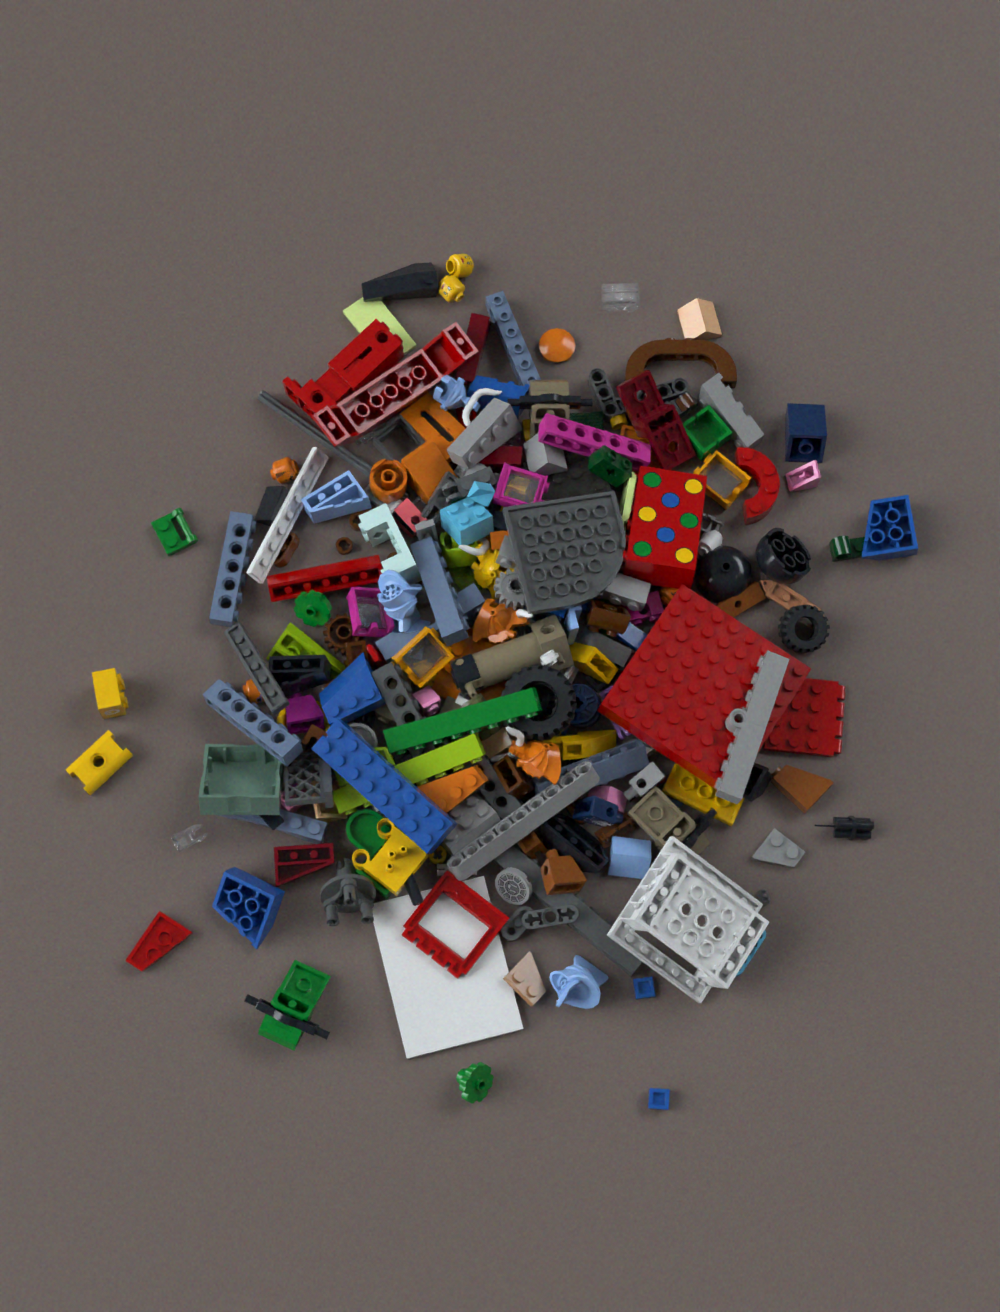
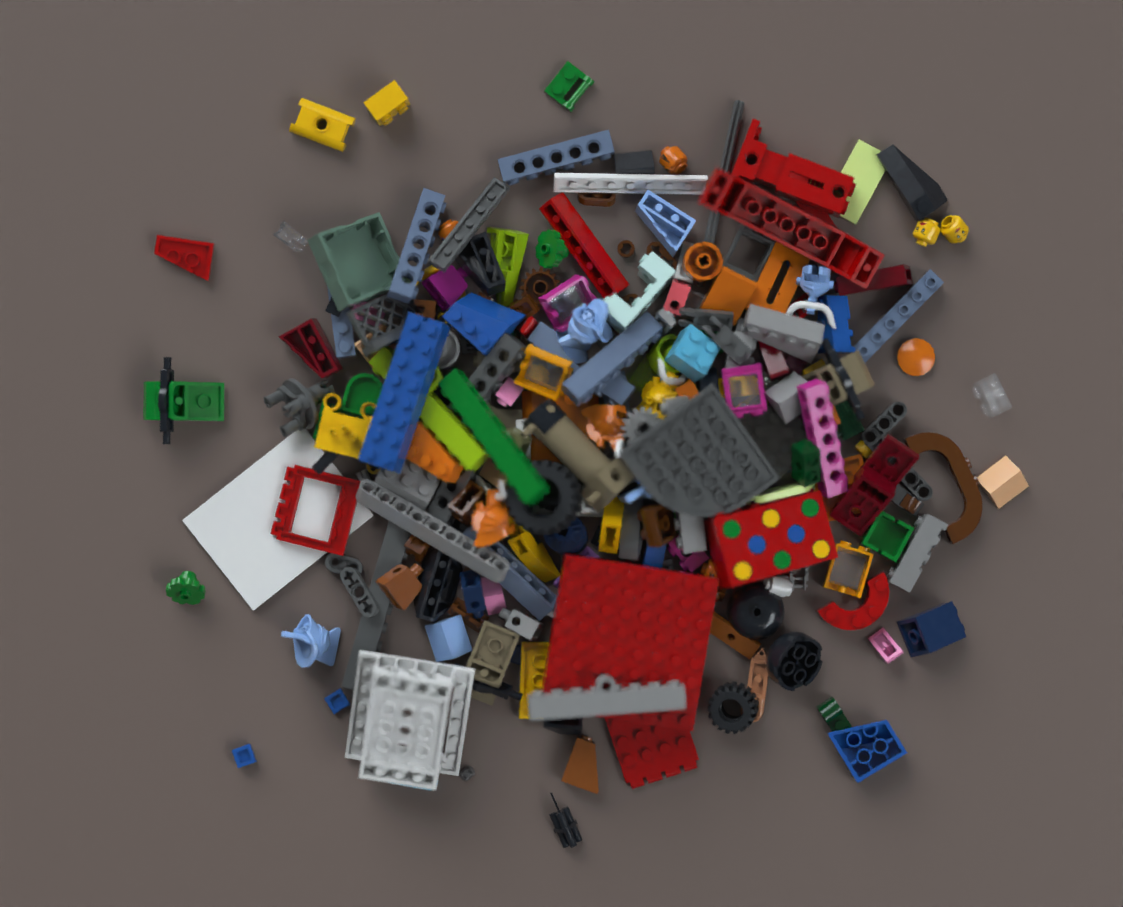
camera: 70 degrees right, 15 degrees up
blue wedge [212,867,285,949] -> none
medium azure slope [467,481,495,507] -> none
light grey tile [495,867,533,905] -> none
medium nougat wing [503,951,546,1007] -> none
white plate [540,650,559,666] -> none
light grey wing [751,828,805,868] -> none

